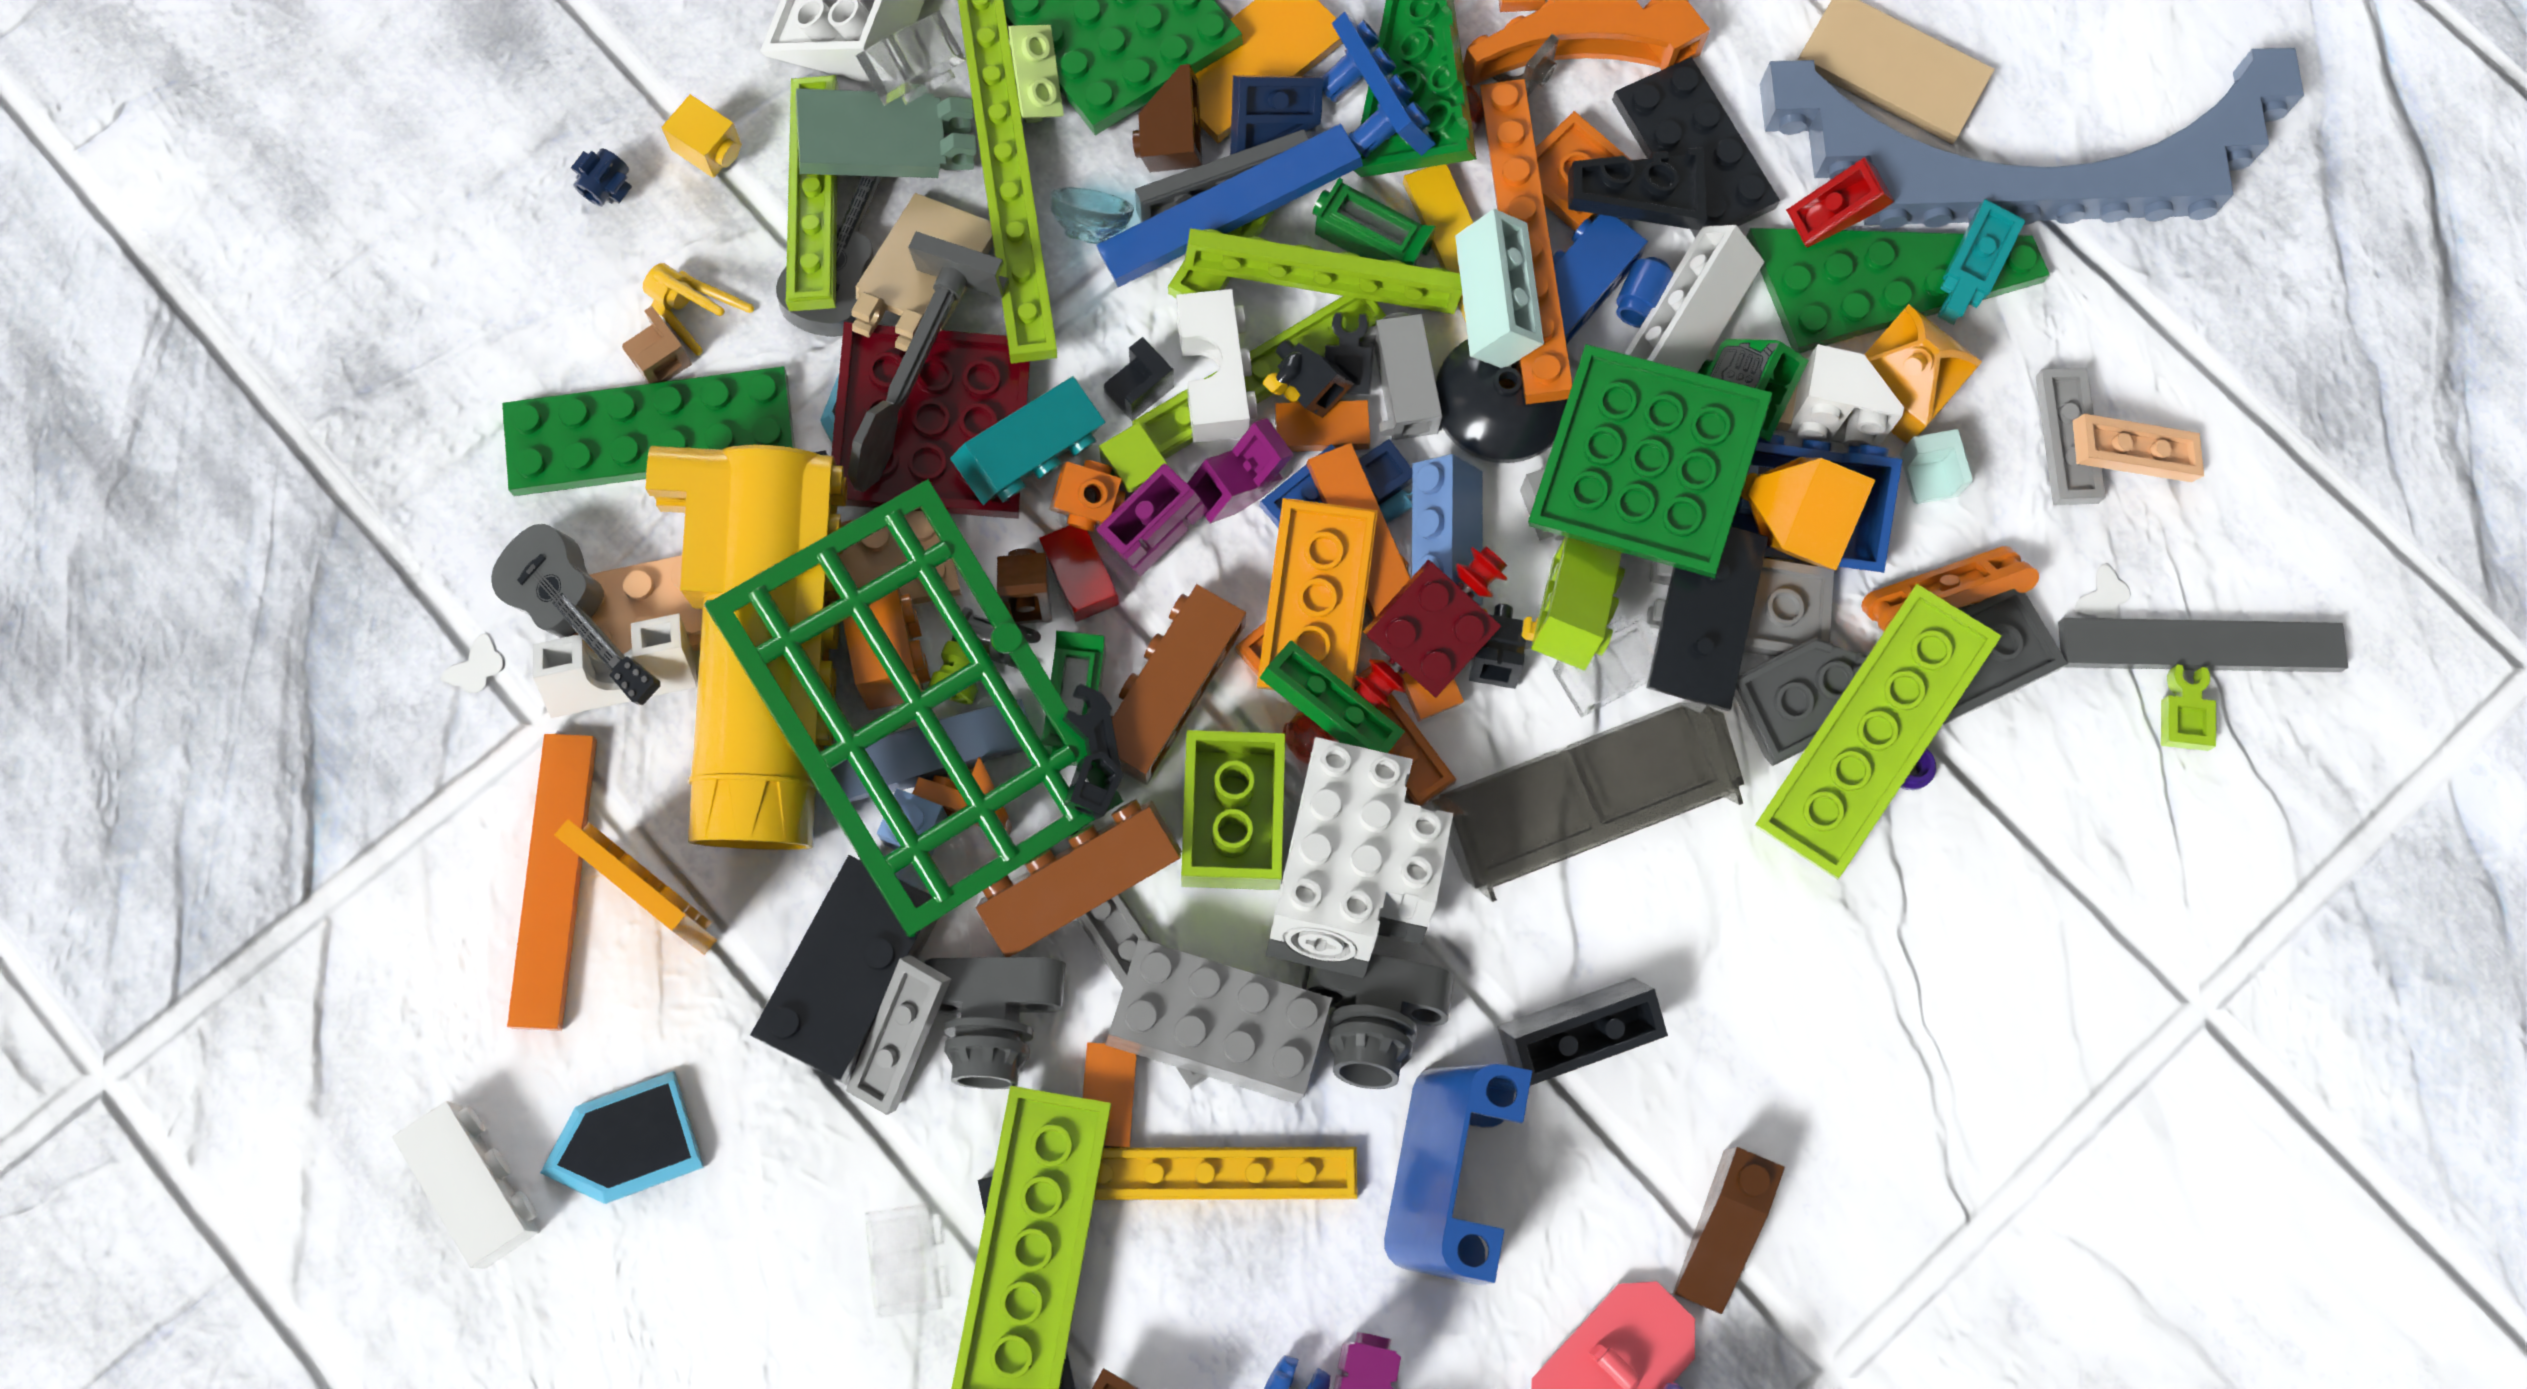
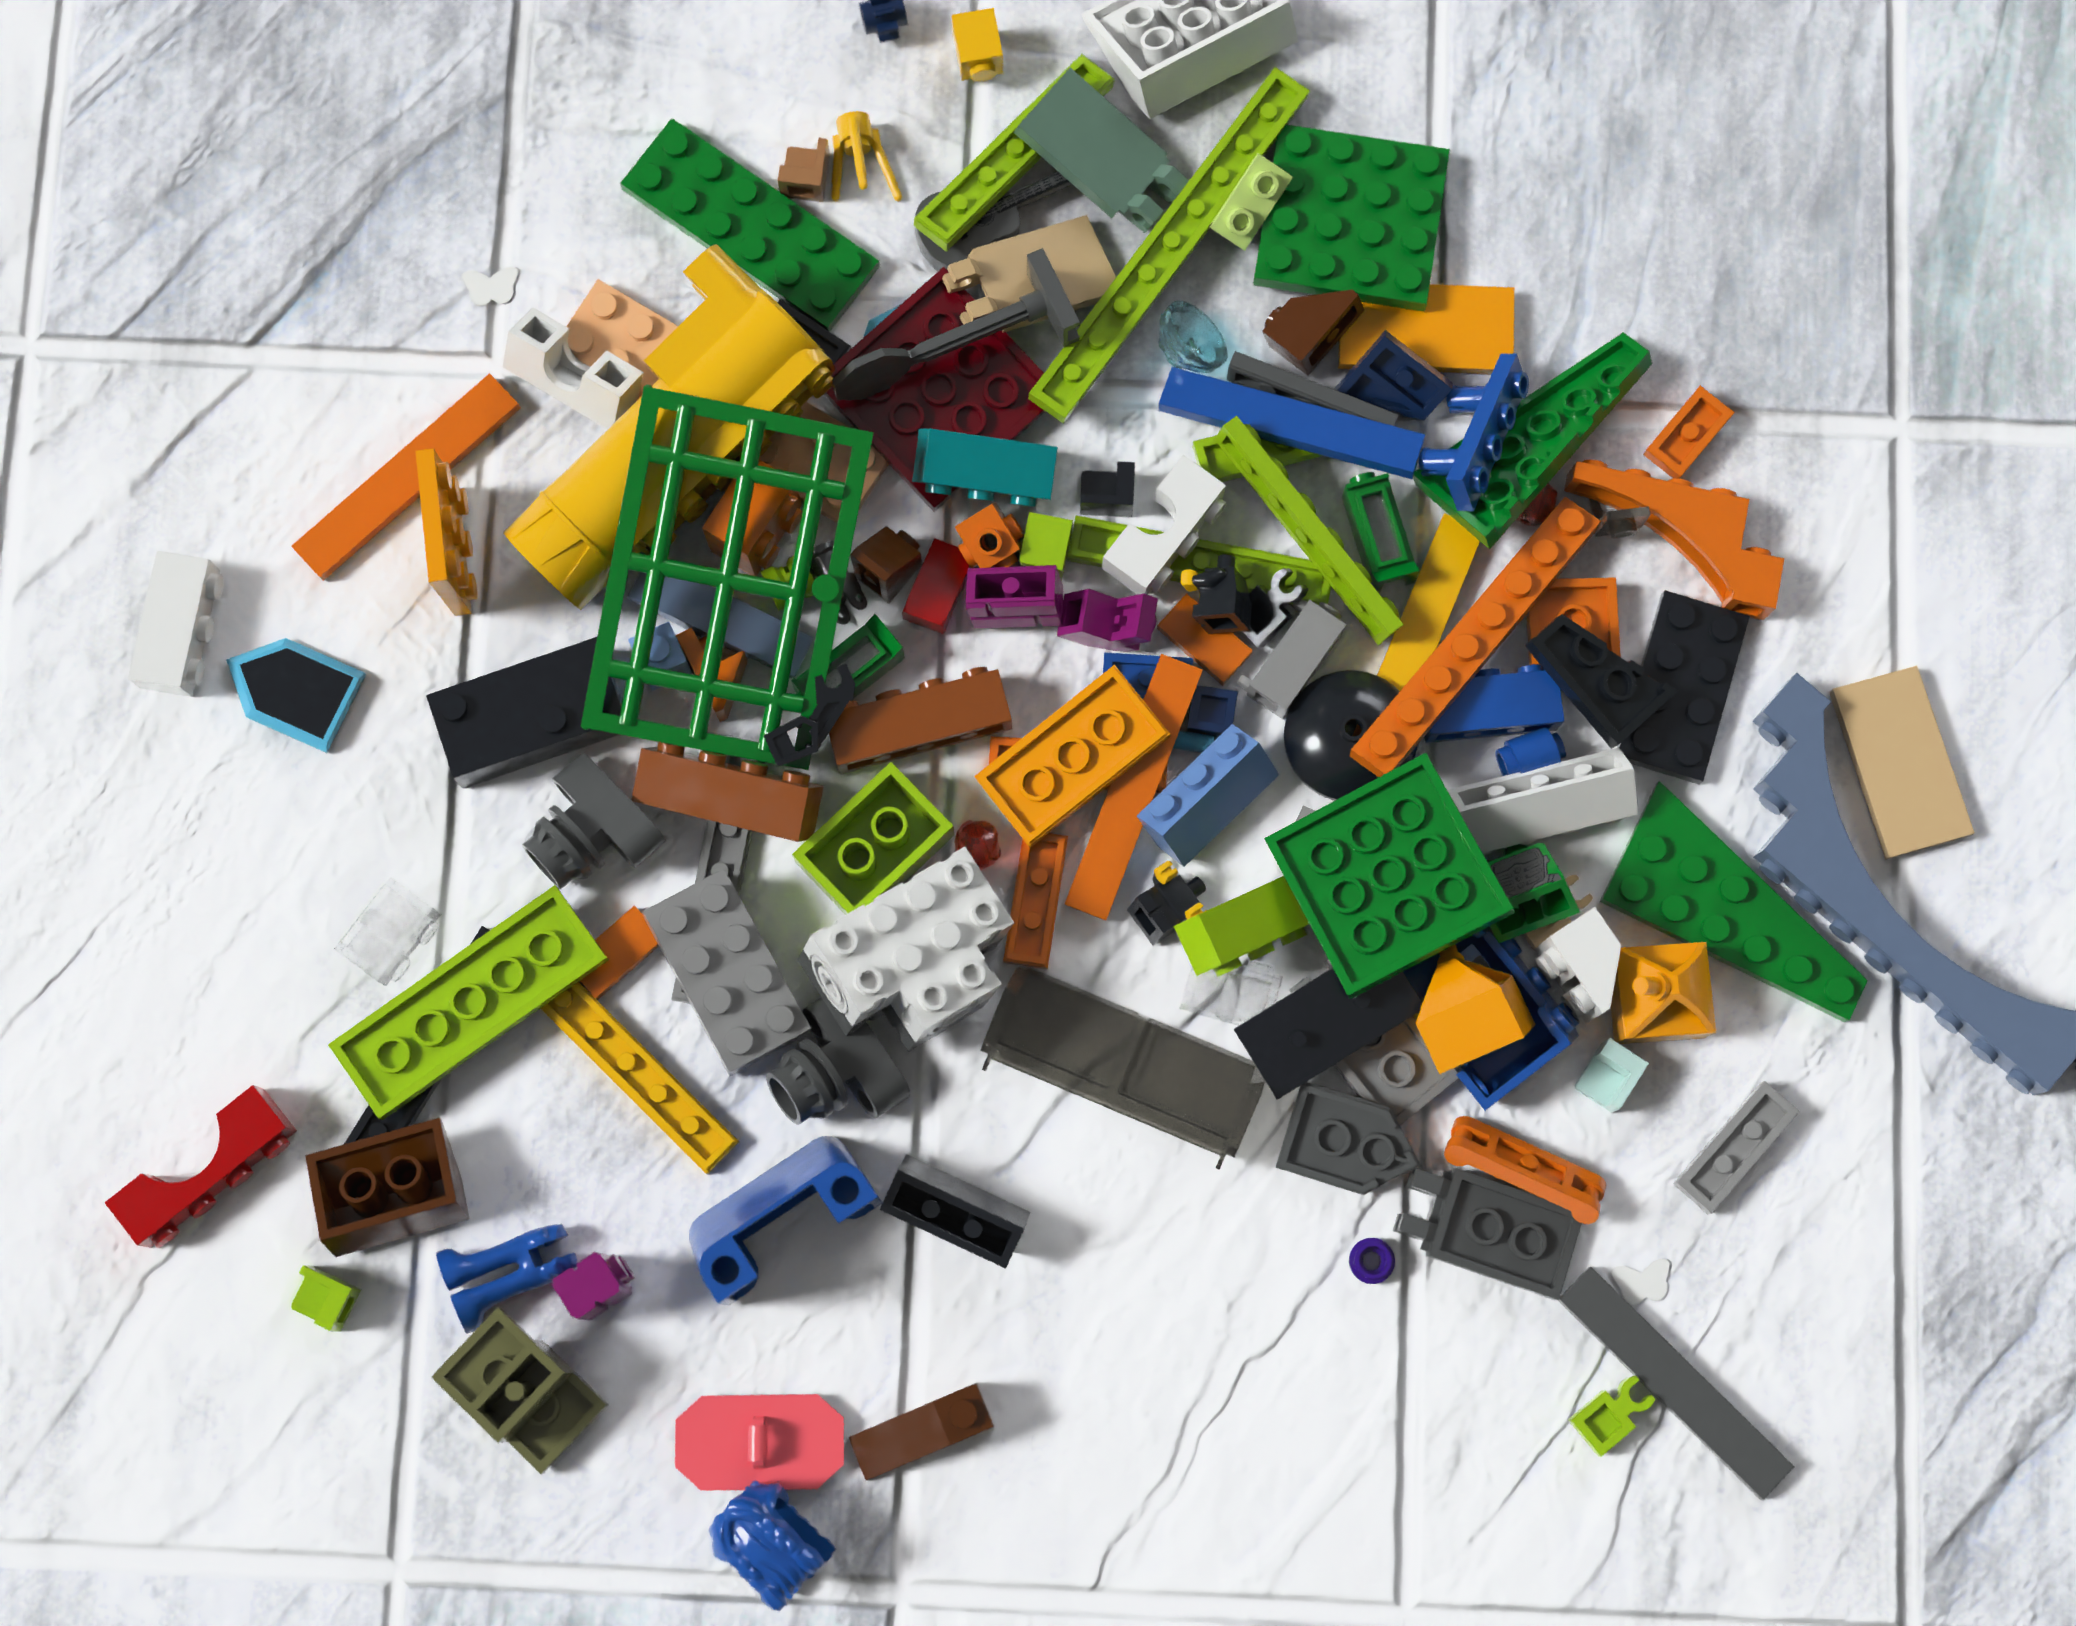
camera: 50 degrees right, 5 degrees up
dark grey piece [491,524,661,705] -> none
light grey plate [846,955,951,1115] -> none
clear brick [856,10,967,106] -> none
green plate [1259,640,1405,753] -> none
dark red plate [1354,546,1508,709] -> none
light aqua brick [1455,209,1544,368] -> none
lime plate [1754,584,2002,880] -> none
red slope [1786,157,1895,248] -> none
teal hinge [1937,199,2025,325] -> none
light nougat plate [2072,414,2204,482] -> none

